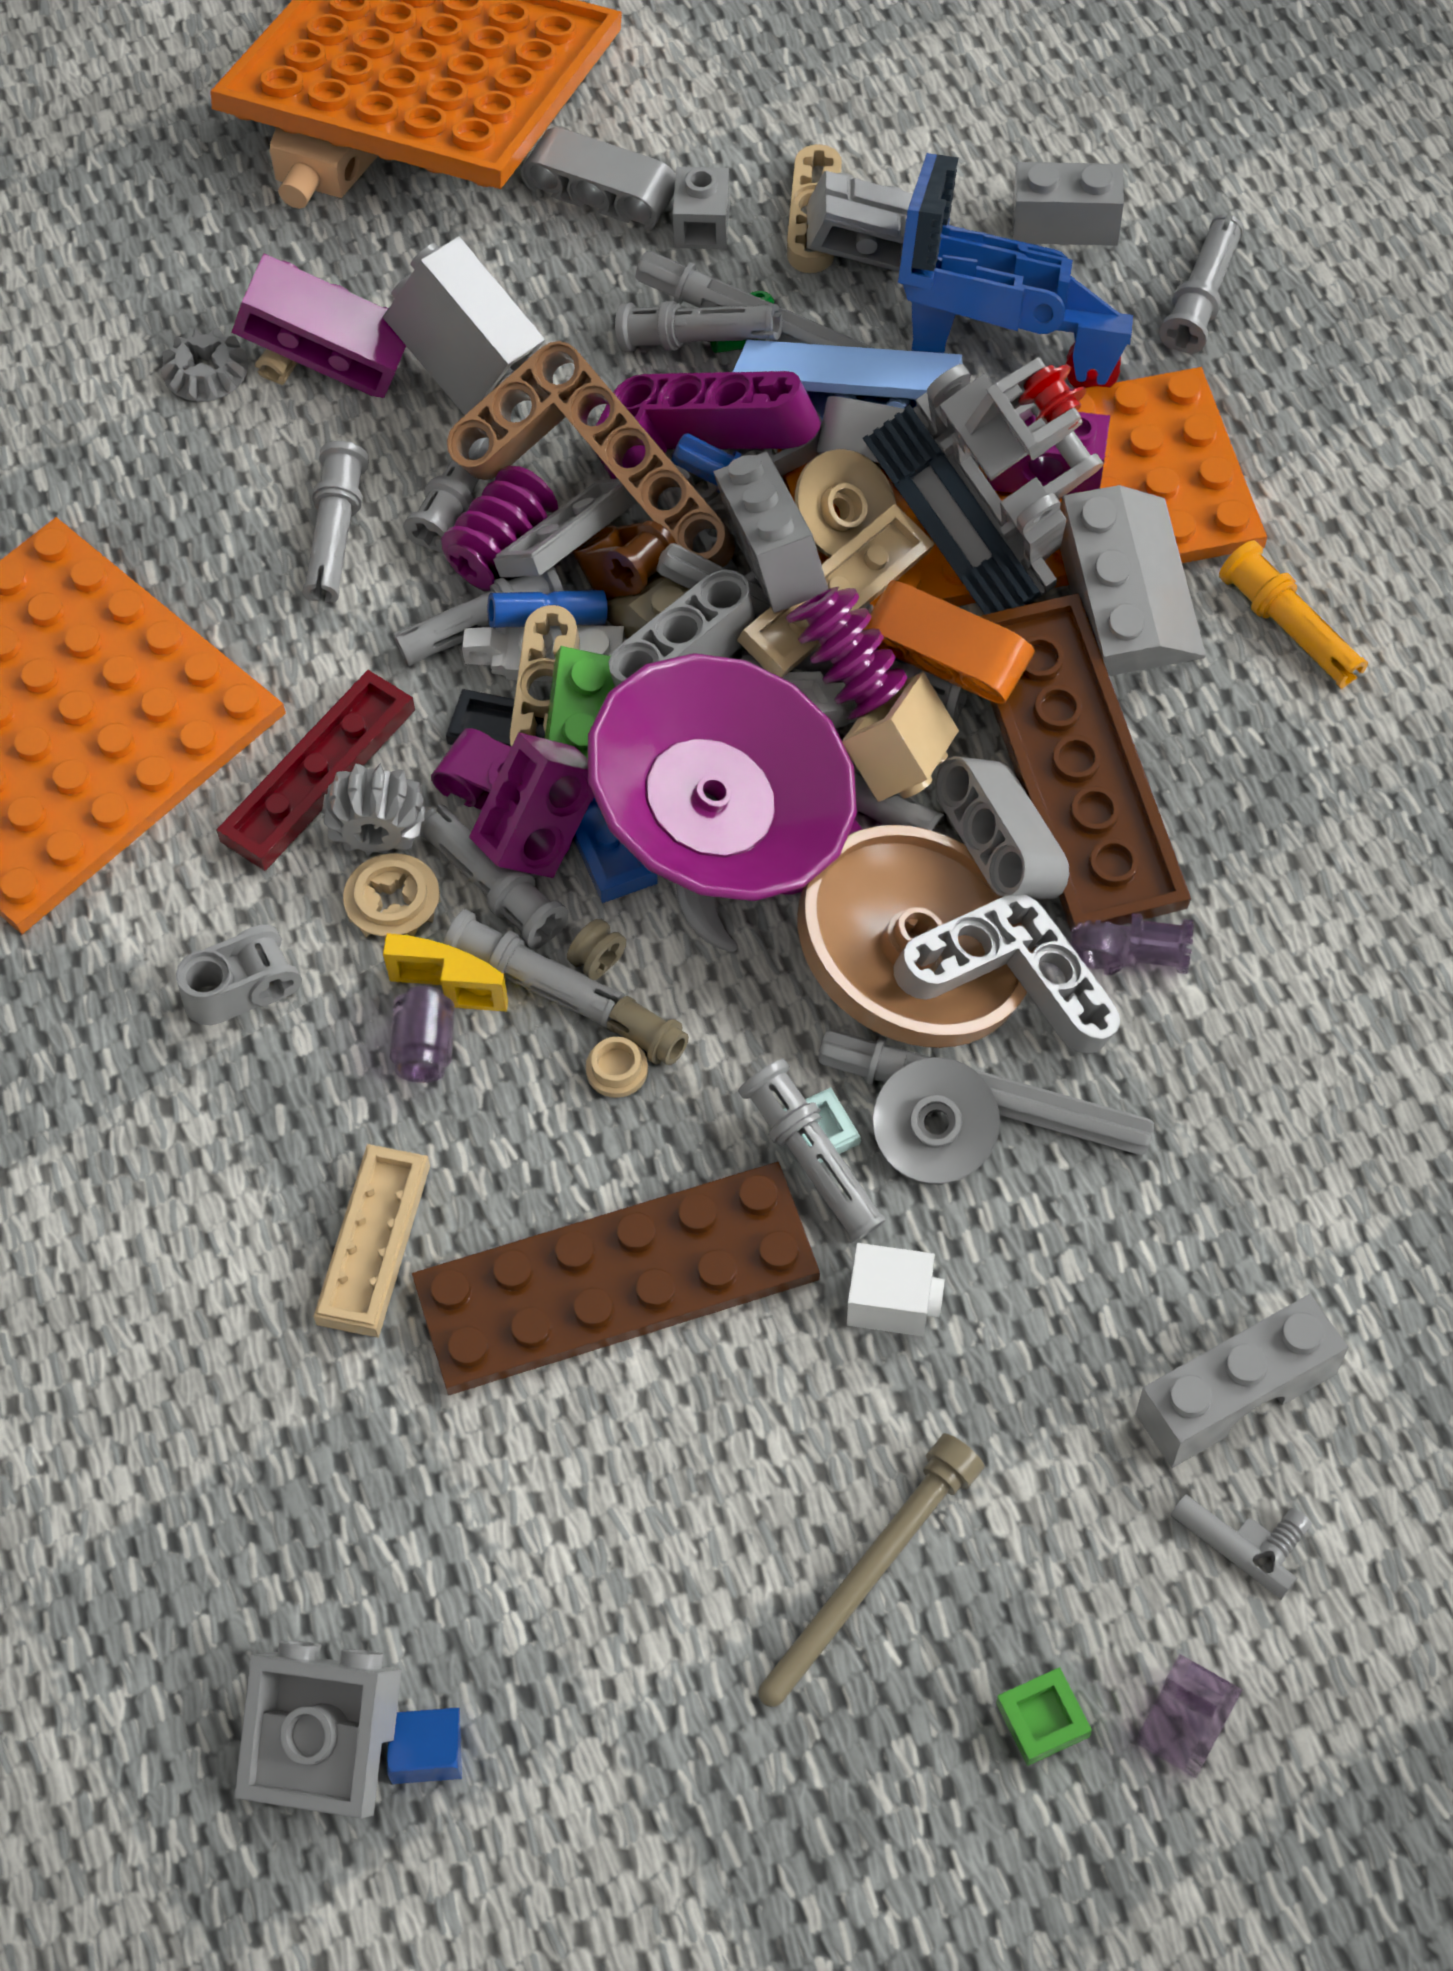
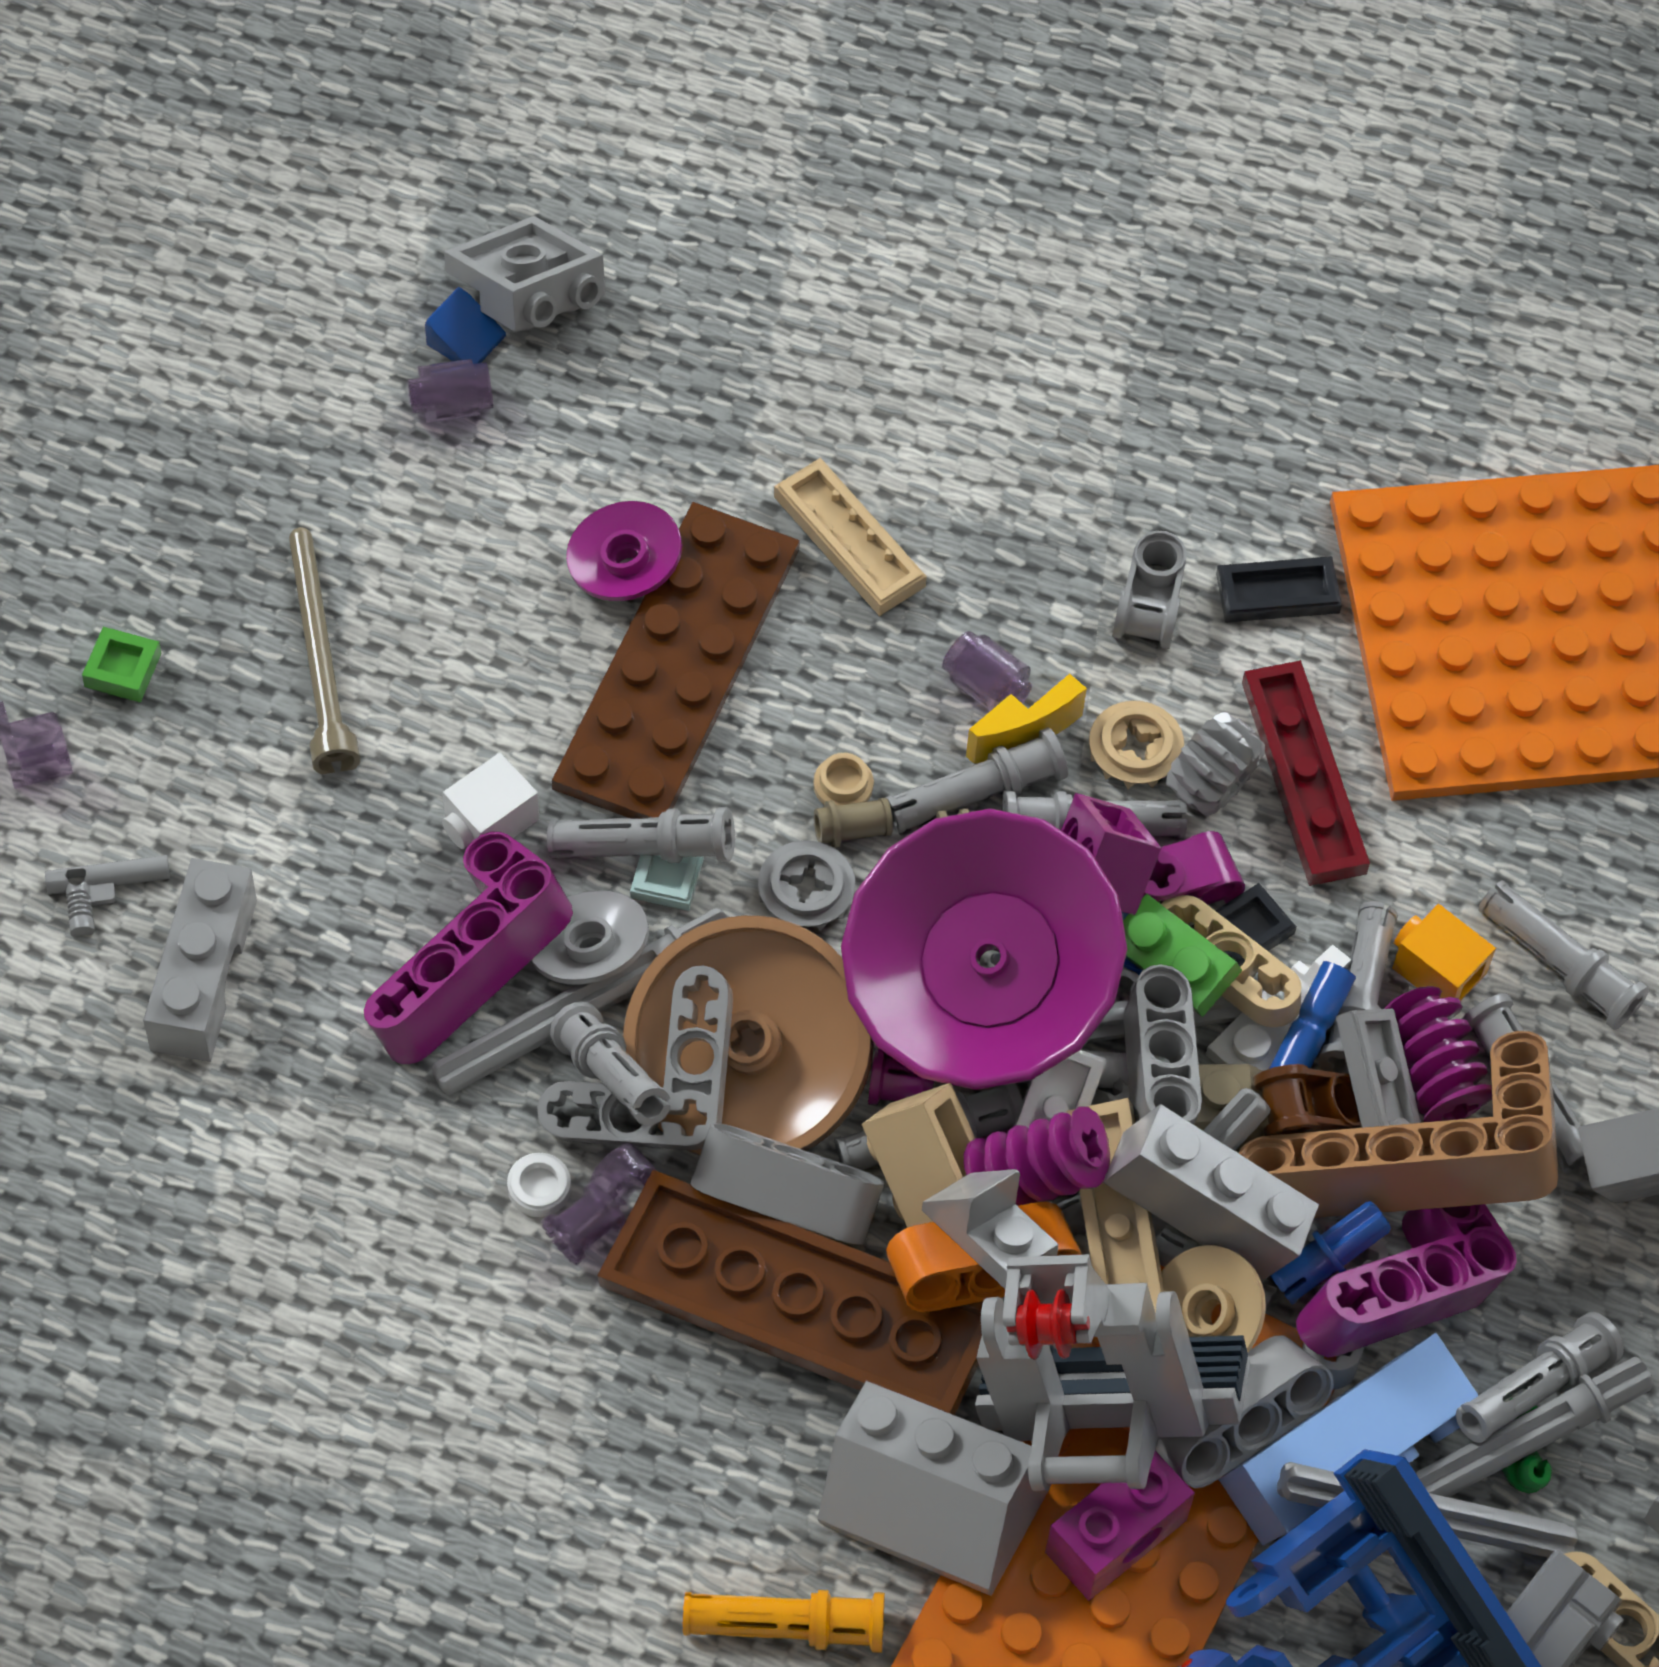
camera: 125 degrees right, 0 degrees up
none -> magenta beam [364,832,573,1064]
none -> clear purple brick [407,359,493,423]
none -> white tile [507,1153,571,1217]
none -> light grey pin [550,1002,671,1126]
none -> magenta dish [566,501,682,601]
none -> light grey gear [758,840,855,931]
none -> light grey slope [922,1169,1059,1289]
none -> black tile [1216,556,1342,623]
none -> light grey axle [1277,1462,1578,1558]
none -> light orange brick [1392,903,1496,1001]

